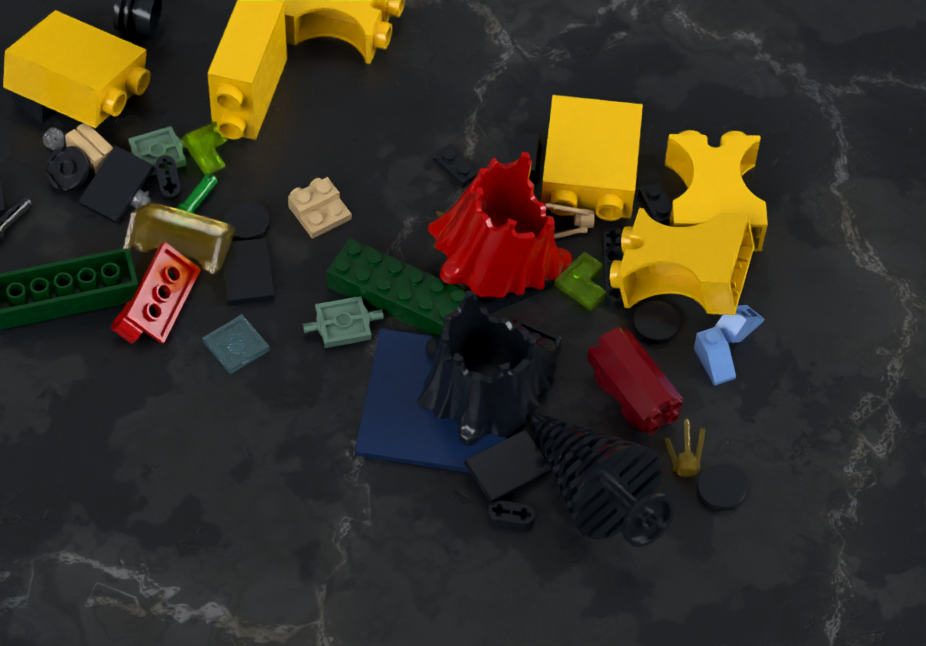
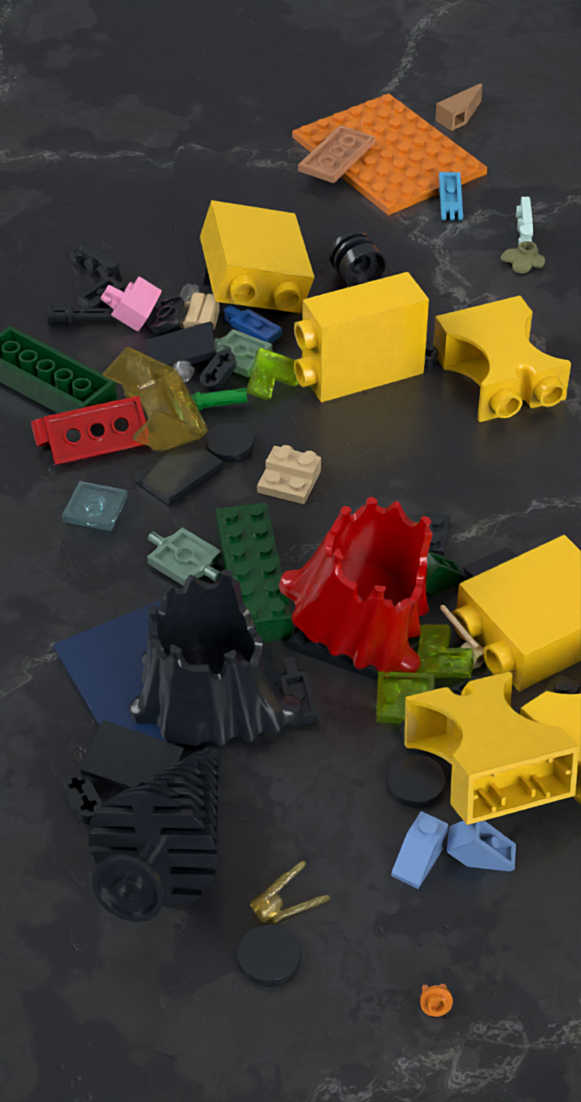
camera: 55 degrees right, 10 degrees down
dark red brick [587,327,683,435] -> none
none -> bright pink hinge [100,276,162,332]
none -> blue hinge [224,305,282,344]
none -> clear neon green plate [415,624,475,678]
none -> orange plate [420,984,453,1017]

